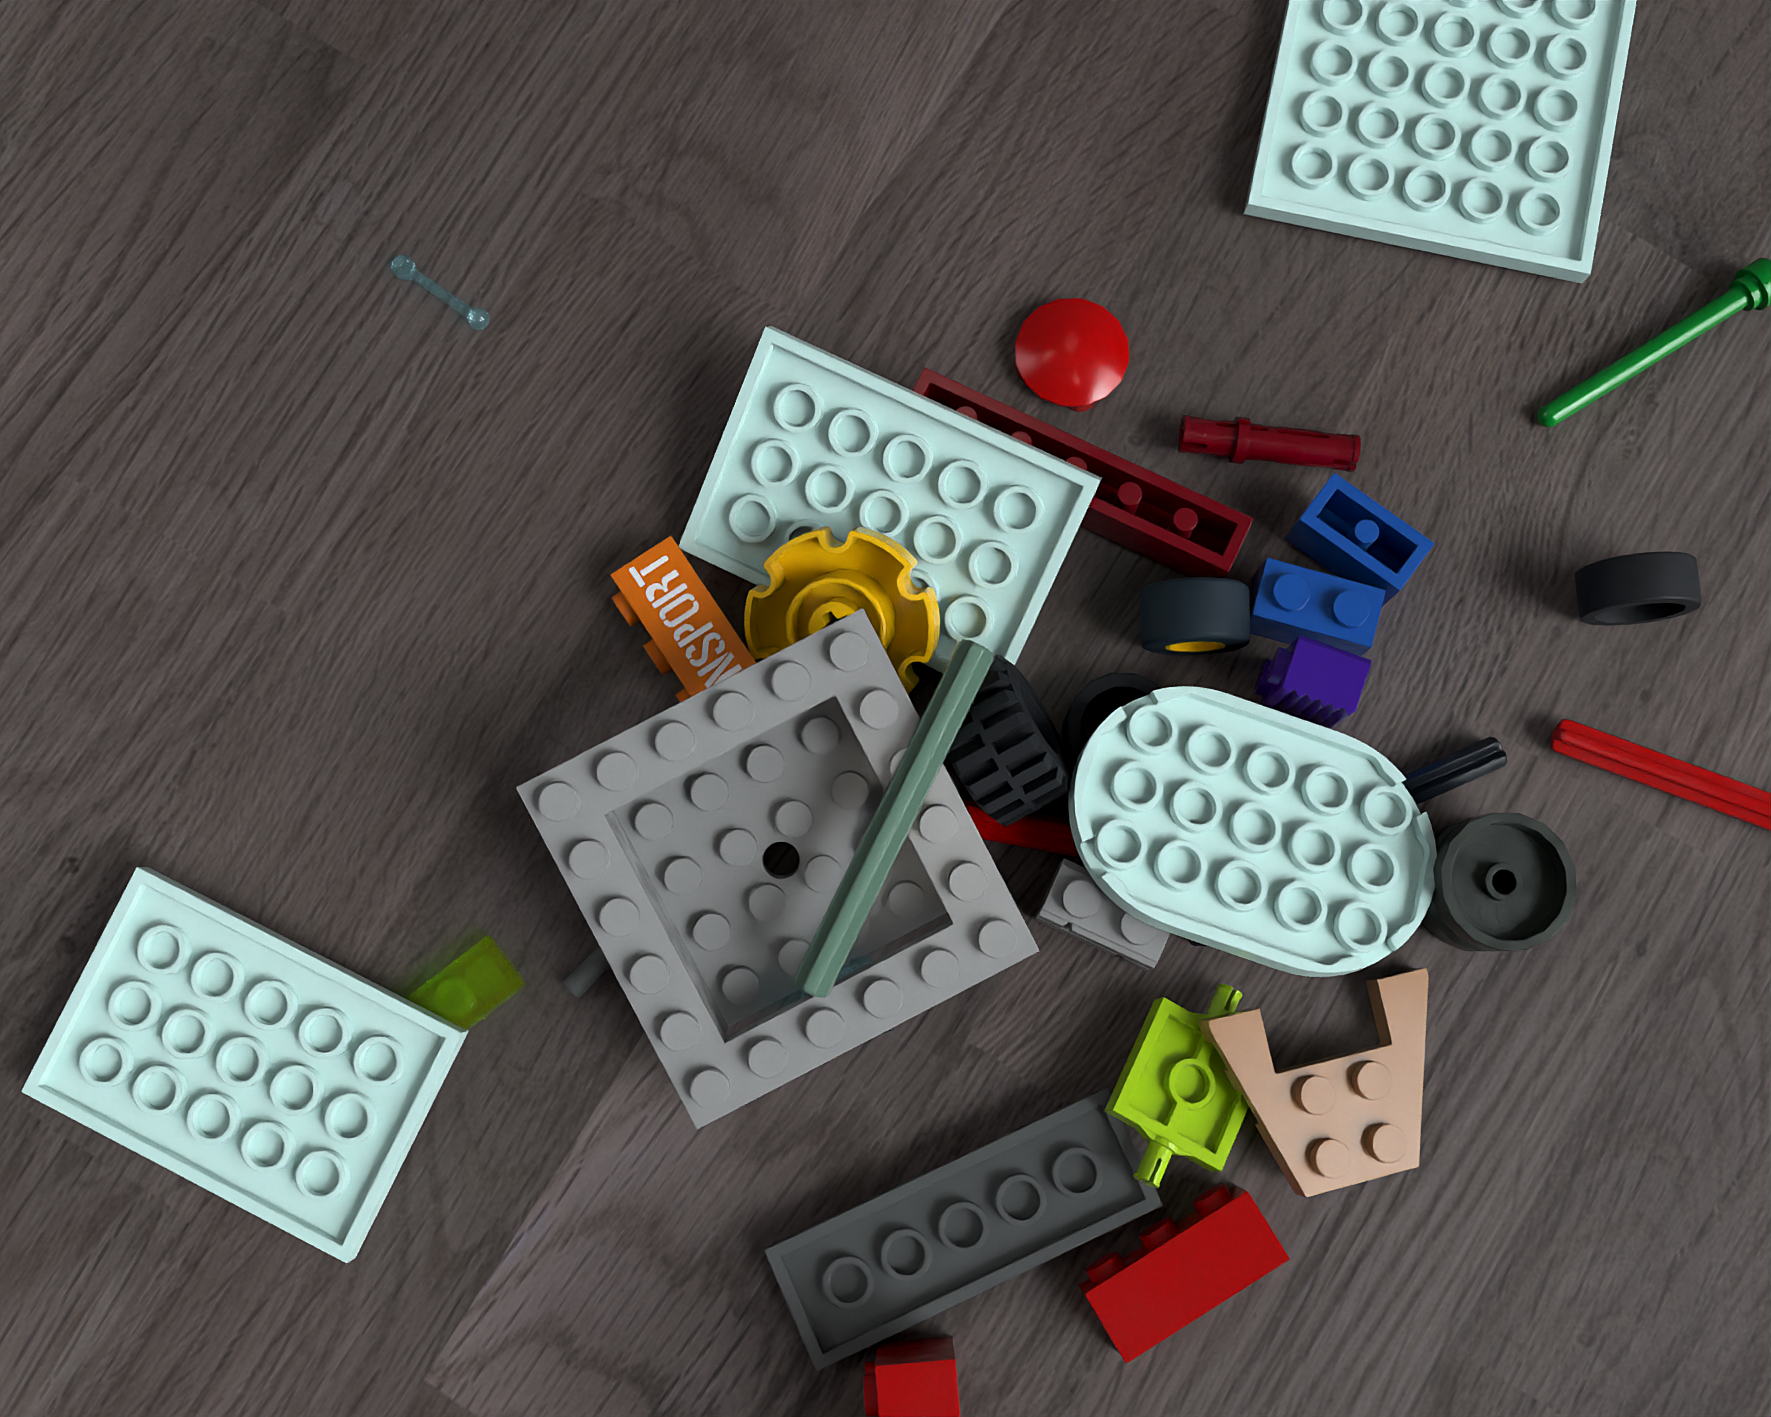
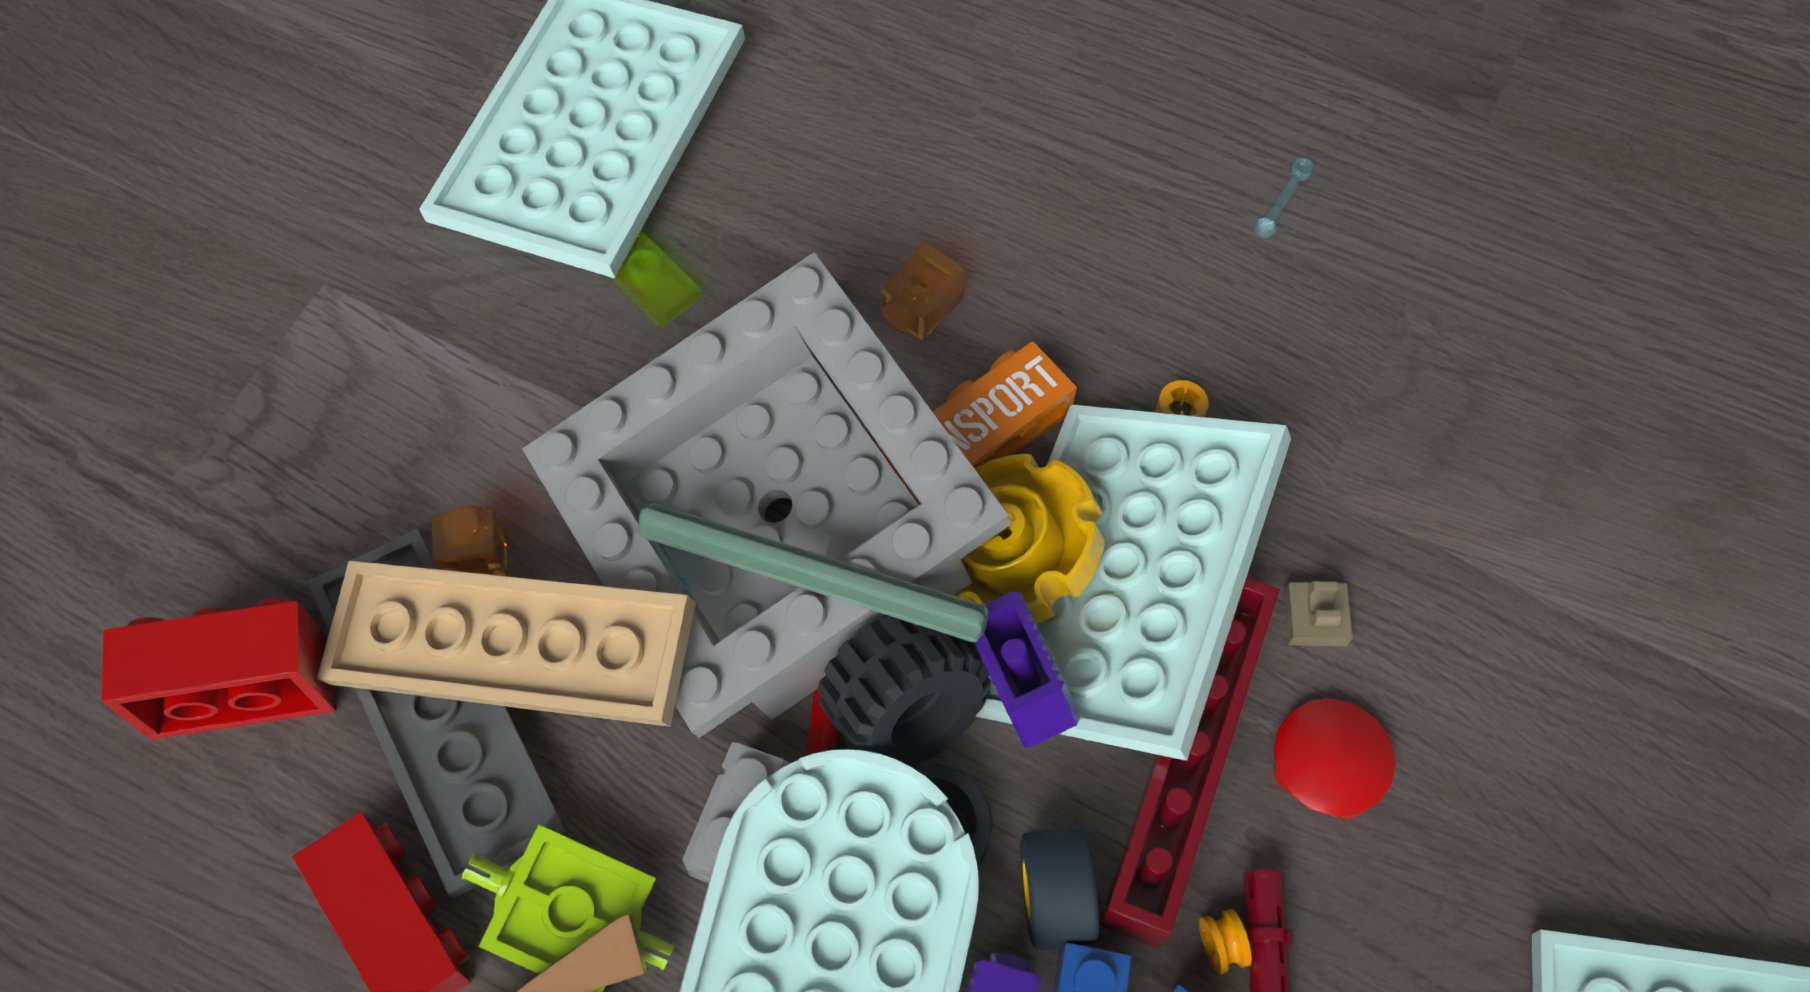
camera: 80 degrees right, 15 degrees down
none -> tan plate [317,561,696,727]
none -> clear orange brick [432,506,508,577]
none -> clear orange brick [881,240,966,341]
none -> dark purple brick [975,591,1080,747]
none -> light orange bush [1155,380,1209,417]
none -> light orange bush [1199,909,1252,975]
none -> dark tan tile [1284,581,1353,646]

